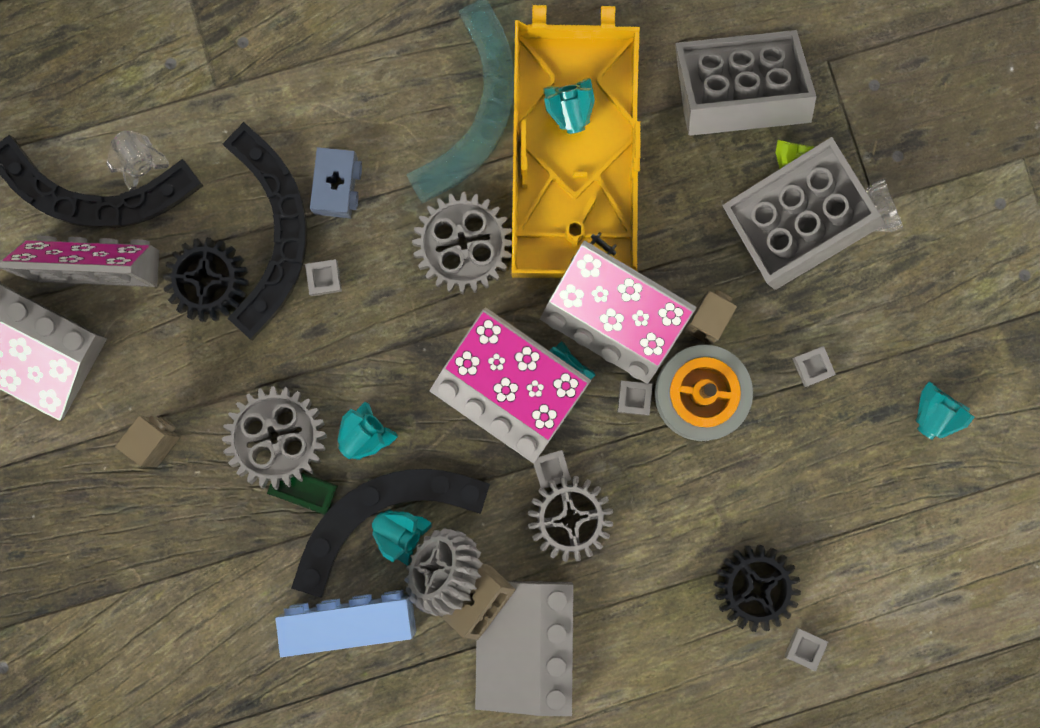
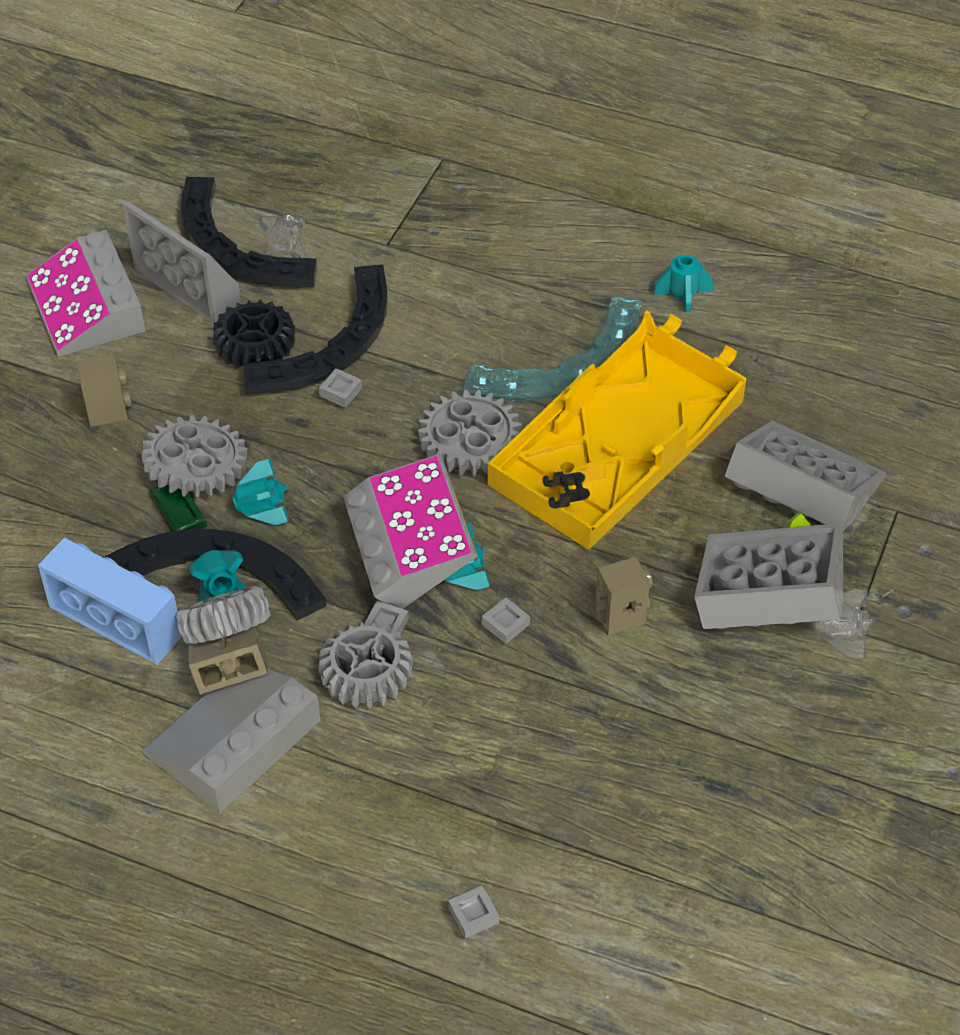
camera: 40 degrees right, 35 degrees down
sand blue brick [310,147,362,219] -> none
slope [540,240,697,384] -> none
teal brick [543,78,595,134] -> none
wheel [655,345,753,441] -> none
black gear [713,545,801,632] -> none
light grey plate [792,346,836,387] -> none
teal brick [915,381,975,440] -> none

